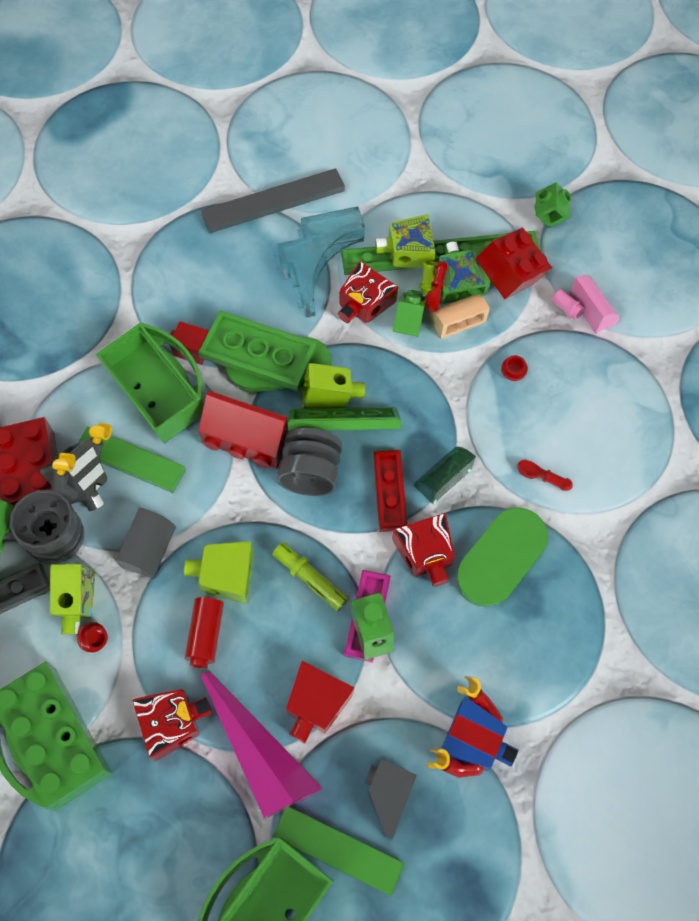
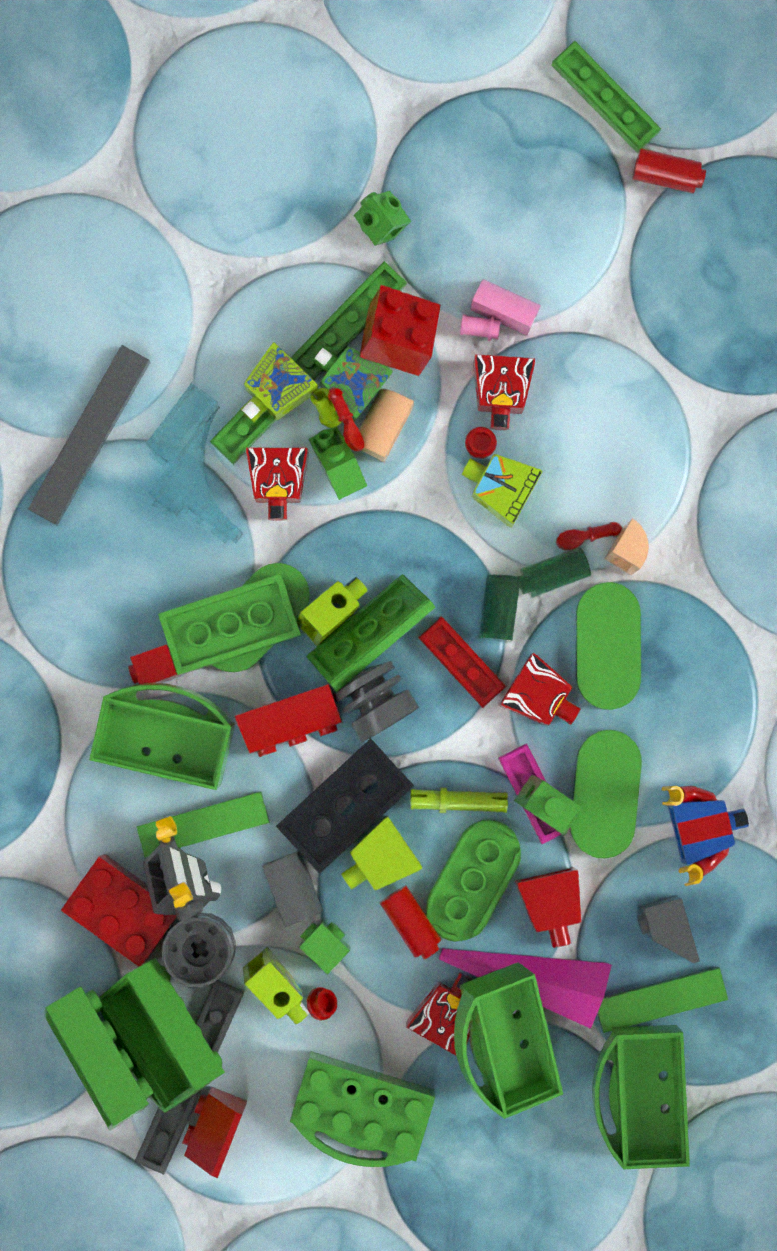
camera: 40 degrees left, 20 degrees up
none -> black plate [276,738,414,874]
none -> bright green brick [299,921,351,975]
none -> bright green tile [426,820,521,942]
none -> bright green piece [454,962,563,1119]
none -> lime torso [461,454,543,528]
none -> red torso [473,354,535,430]
none -> clear green brick [516,546,591,599]
none -> bright green tile [570,730,642,859]
none -> light nougat brick [604,518,649,575]

